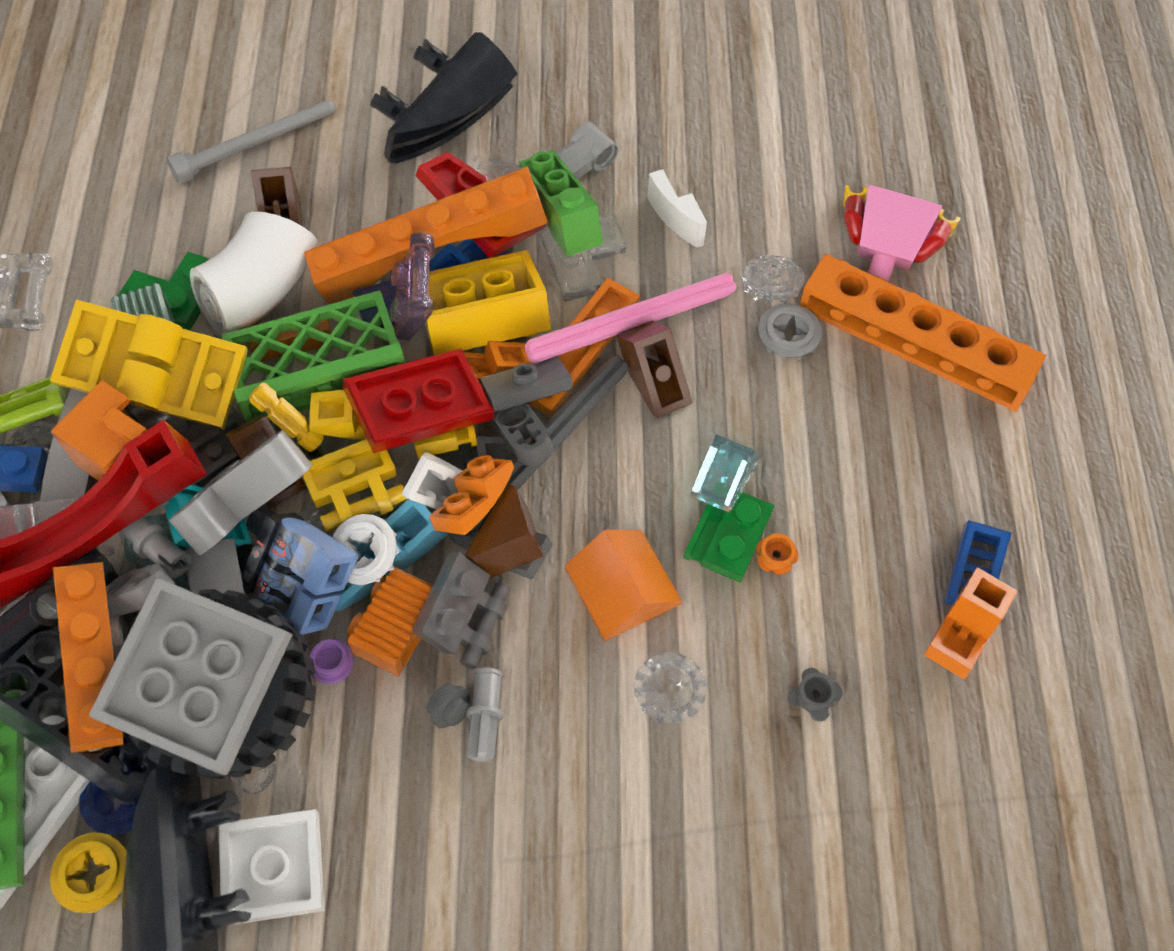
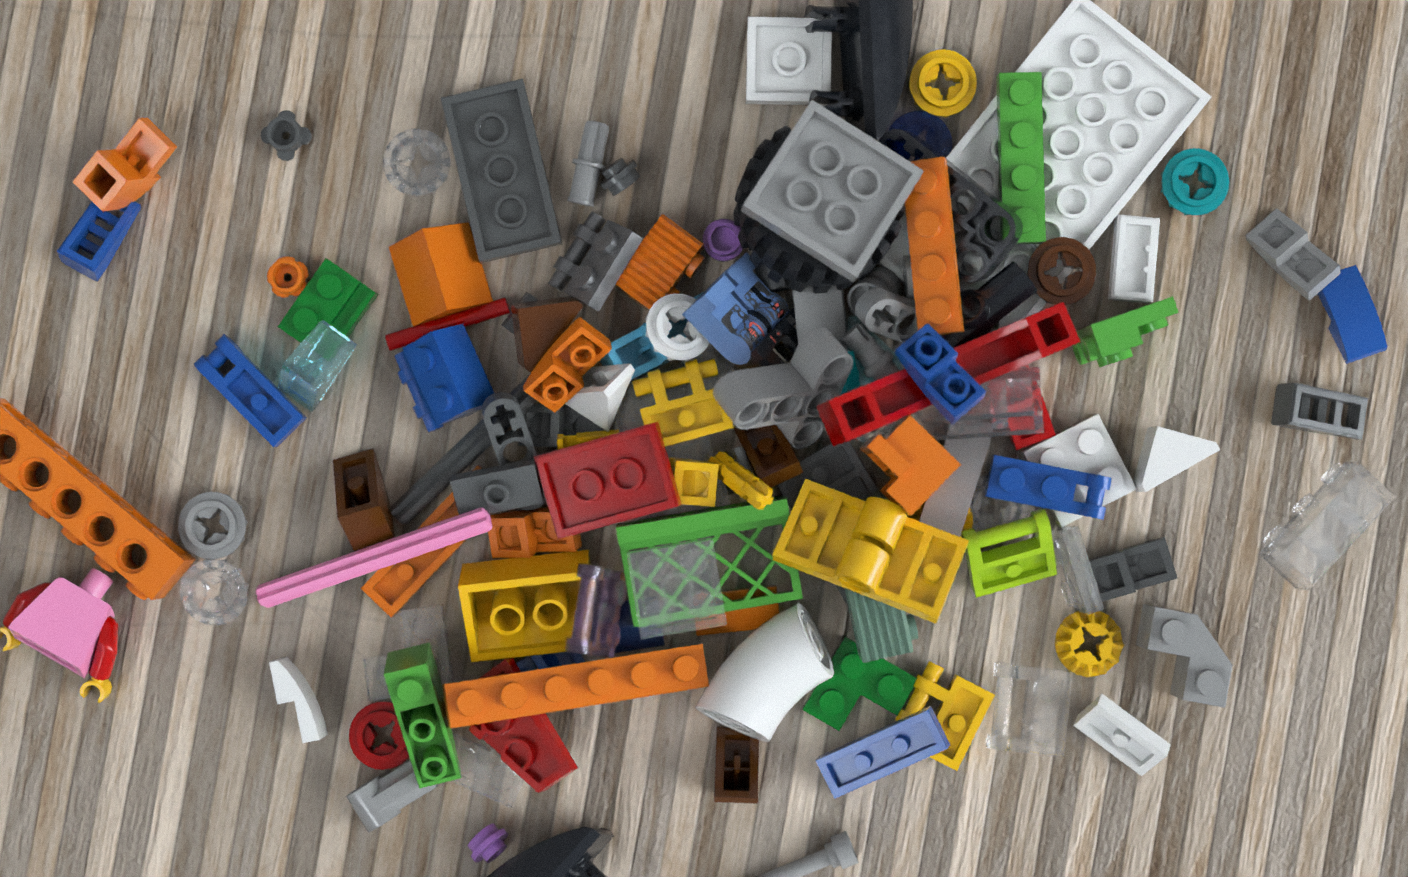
camera: 165 degrees left, 25 degrees up
none -> blue plate [194,334,307,447]
none -> red gear [349,701,409,770]
none -> red bar [385,297,511,351]
none -> blue brick [394,324,494,433]
none -> dark grey plate [441,79,563,263]
none -> medium lavender plate [468,823,508,863]
none -> clear plate [627,538,727,639]
none -> plate [815,706,950,799]
none -> blue slope [895,323,986,425]
none -> yellow plate [895,661,995,771]

